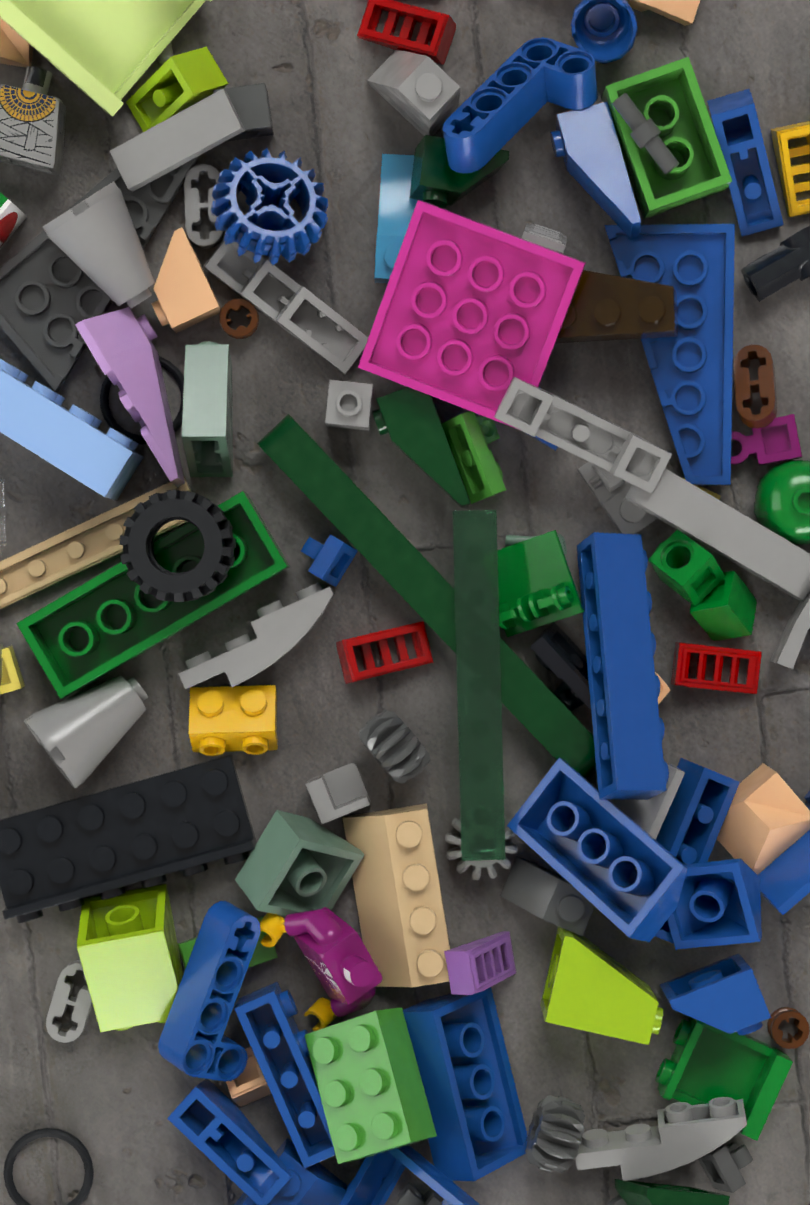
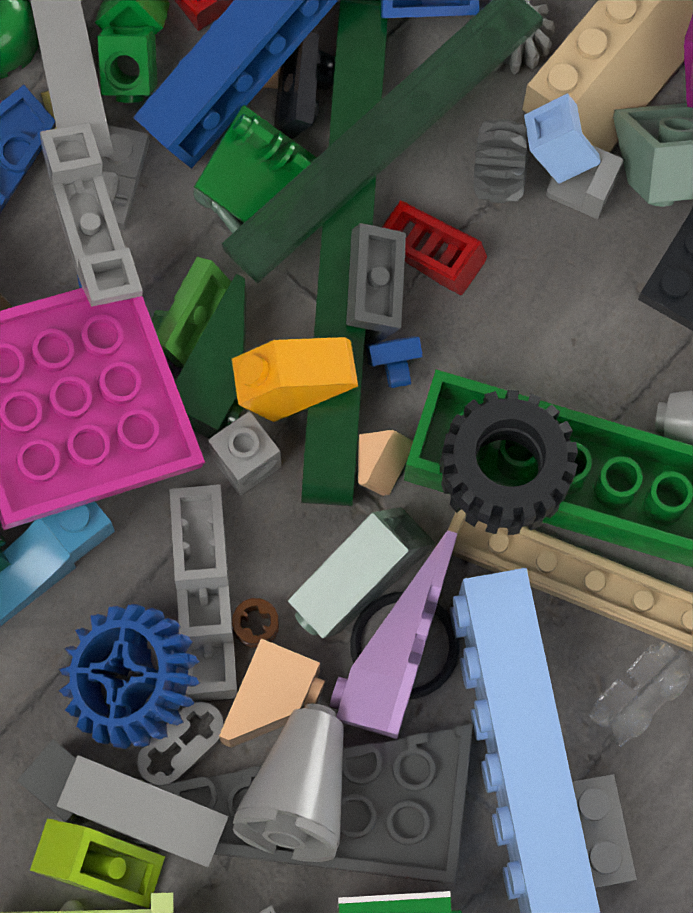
camera: 135 degrees left, 15 degrees down
light grey slope [178,582,335,689] -> none
yellow bracket [189,685,278,756] -> none
none -> light orange slope [232,337,358,422]
none -> dark grey panel [346,223,406,343]
none -> light nougat slope [358,430,413,496]
none -> light blue panel [524,93,601,184]

